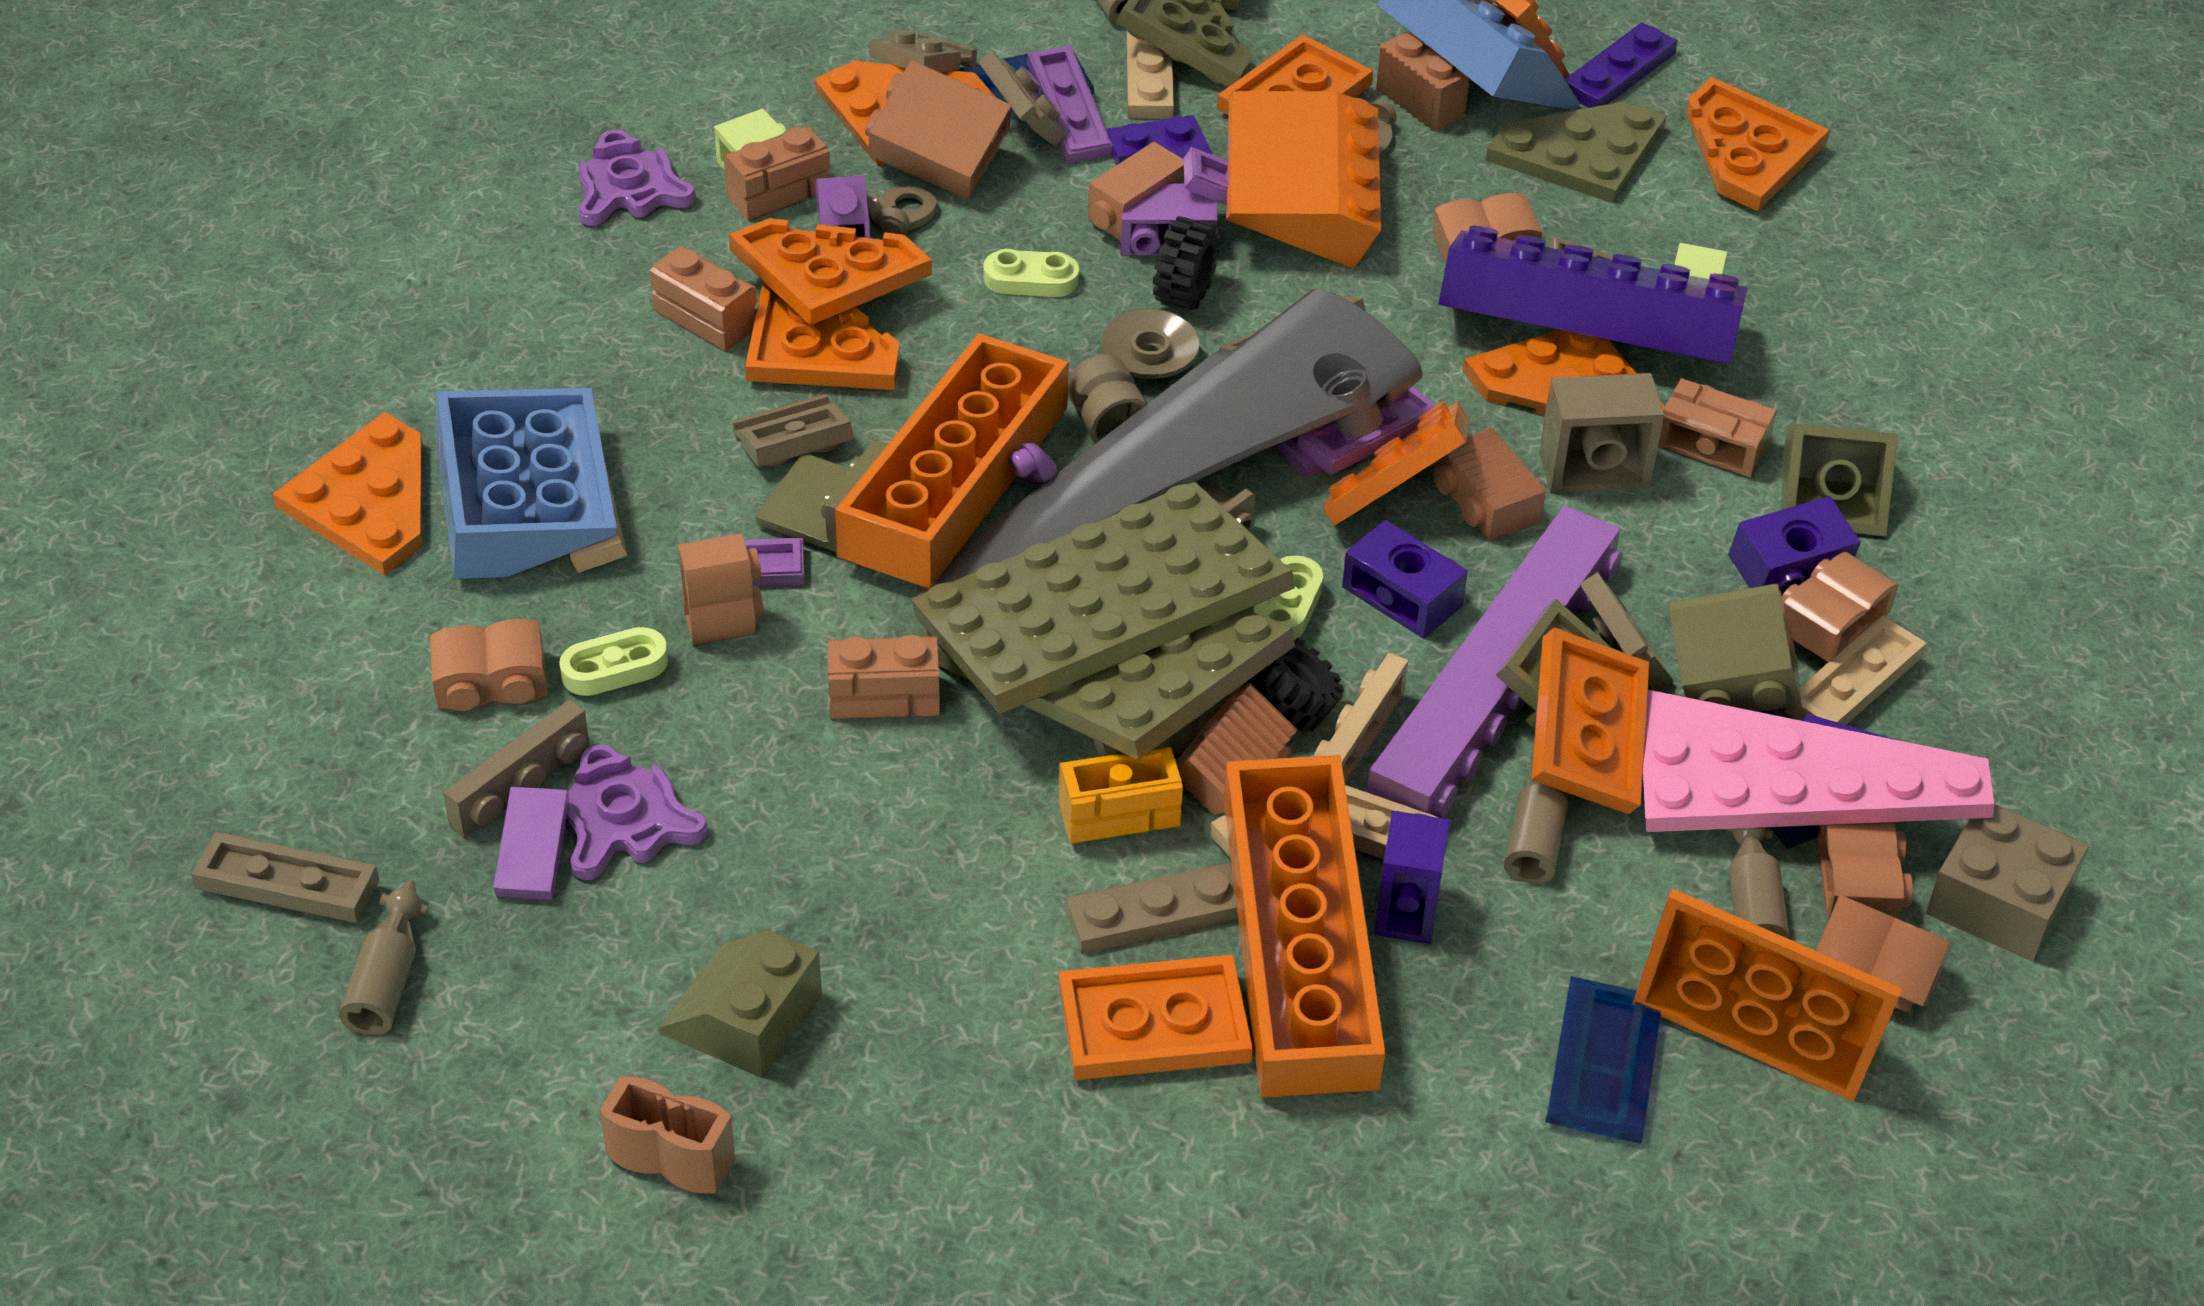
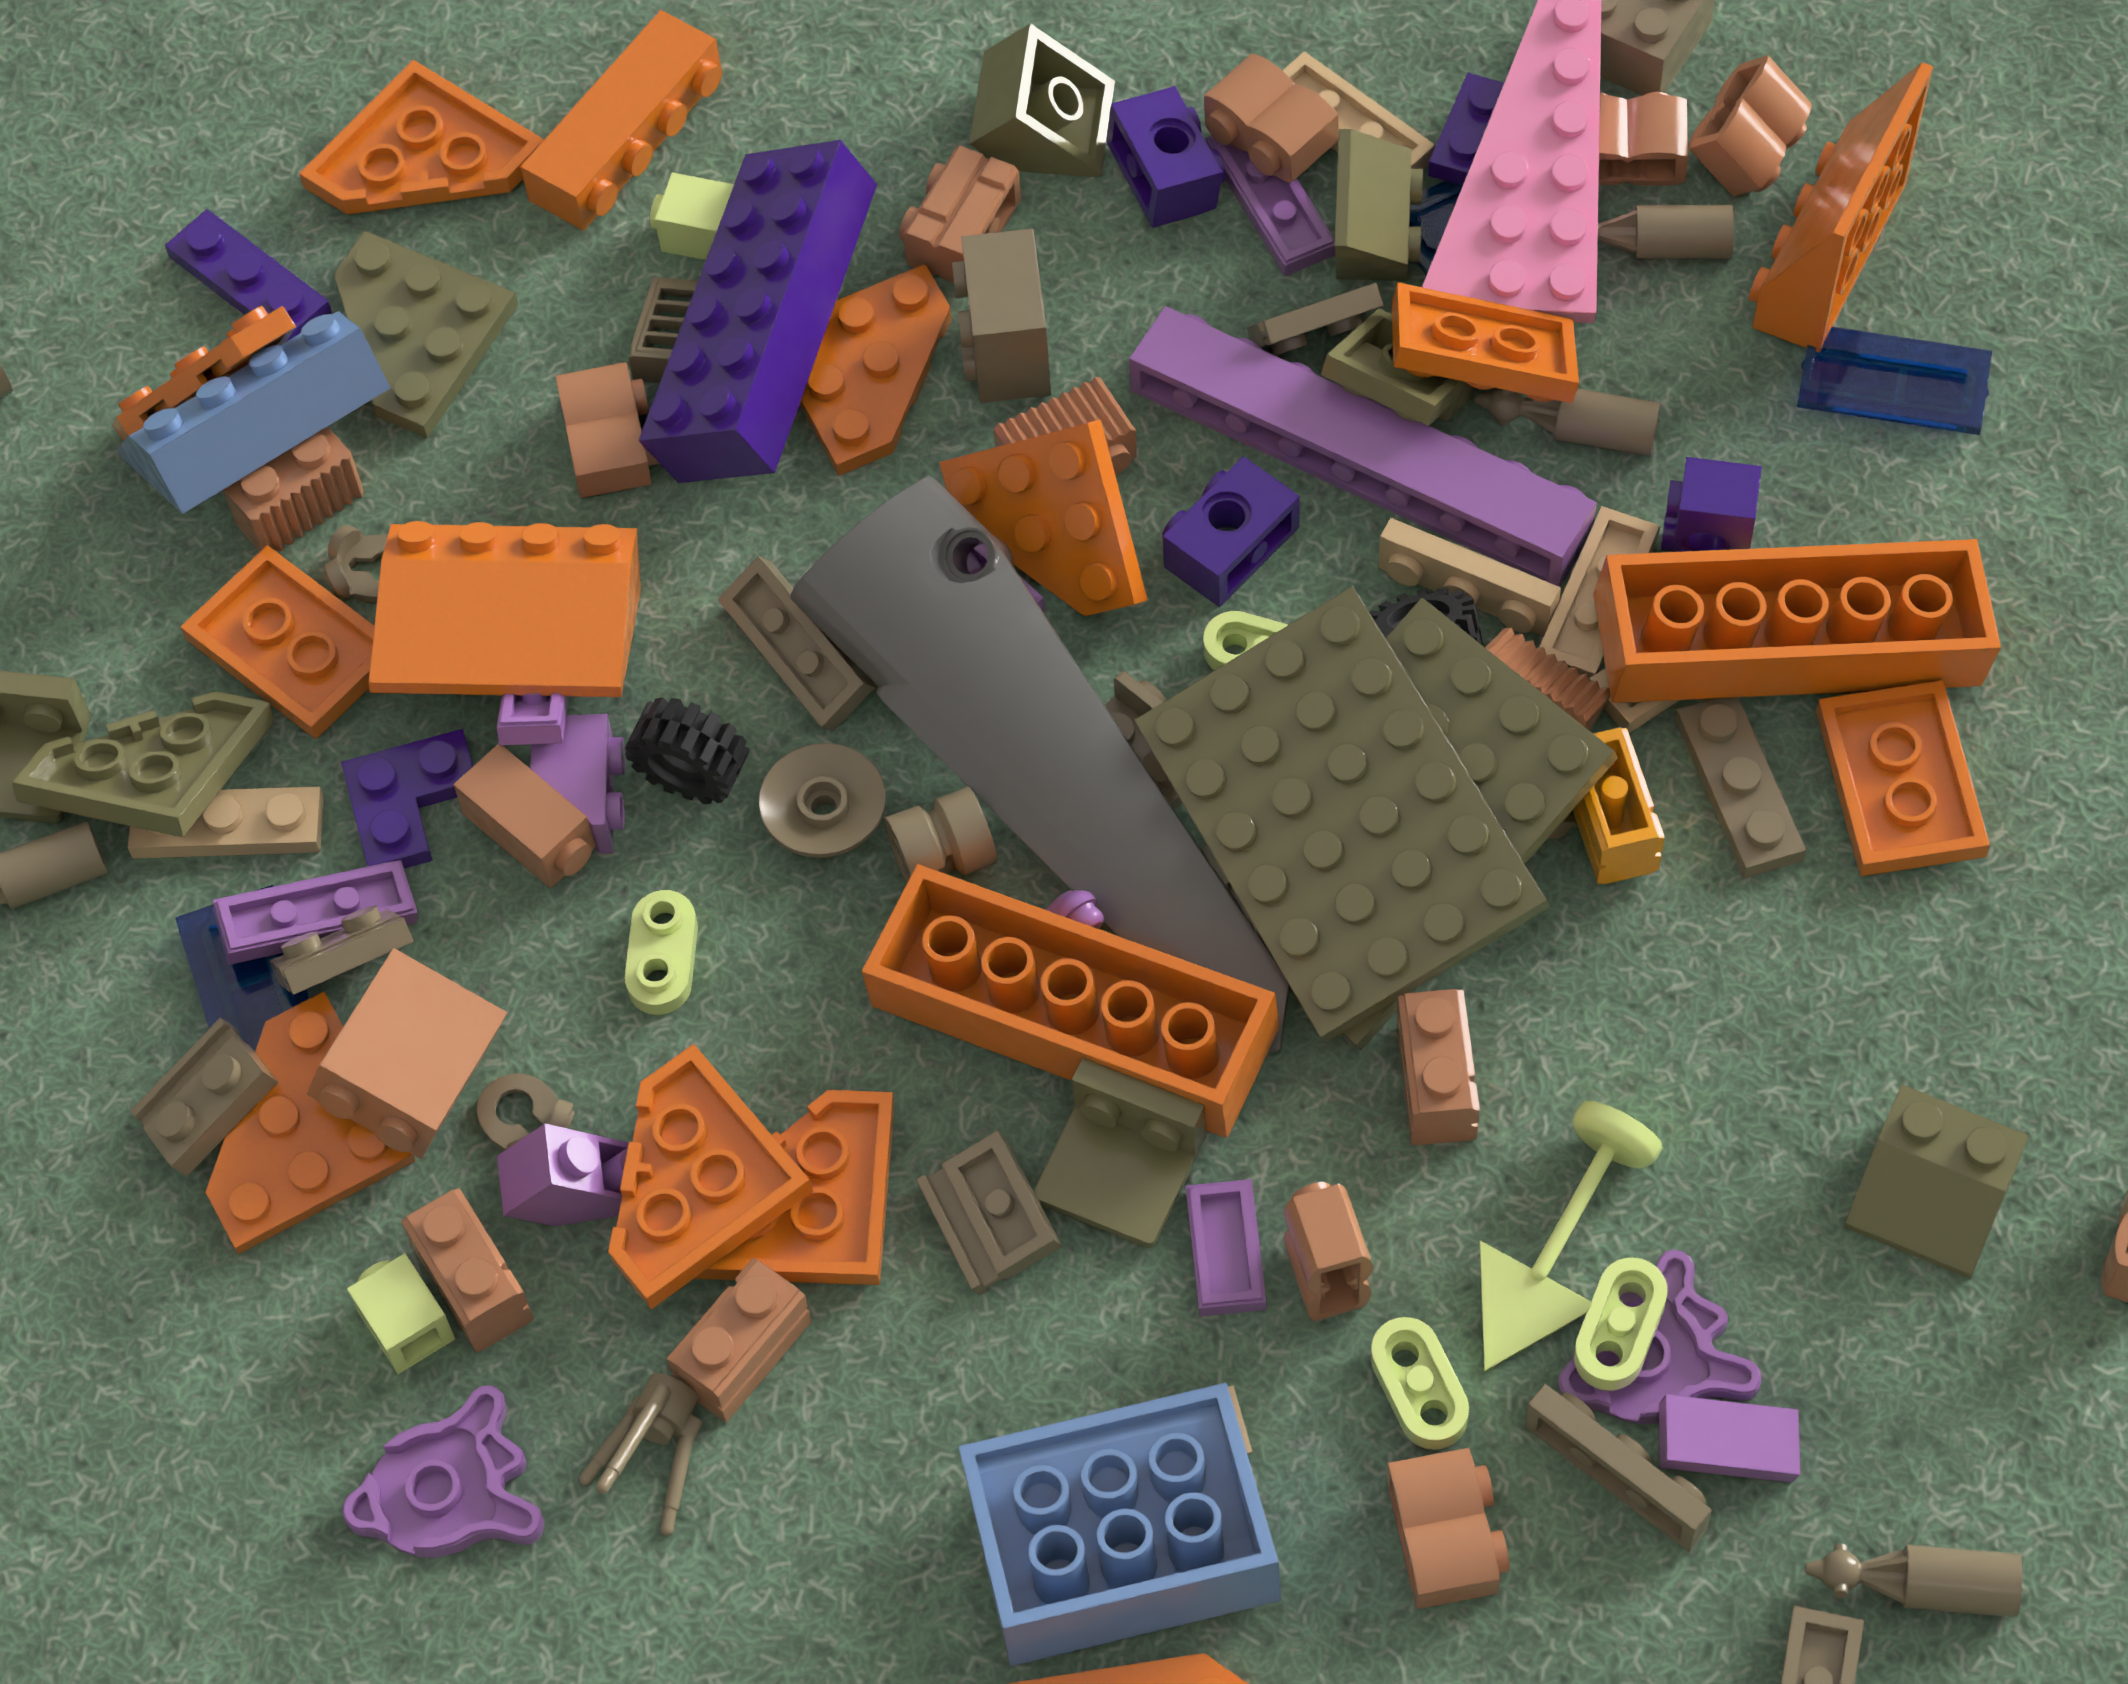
camera: 85 degrees left, 15 degrees up
none -> orange brick [520,10,722,231]
none -> dark tan plant [579,1373,703,1536]
none -> yellowish green piece [1479,1101,1663,1372]
none -> yellowish green plate [1574,1258,1667,1391]

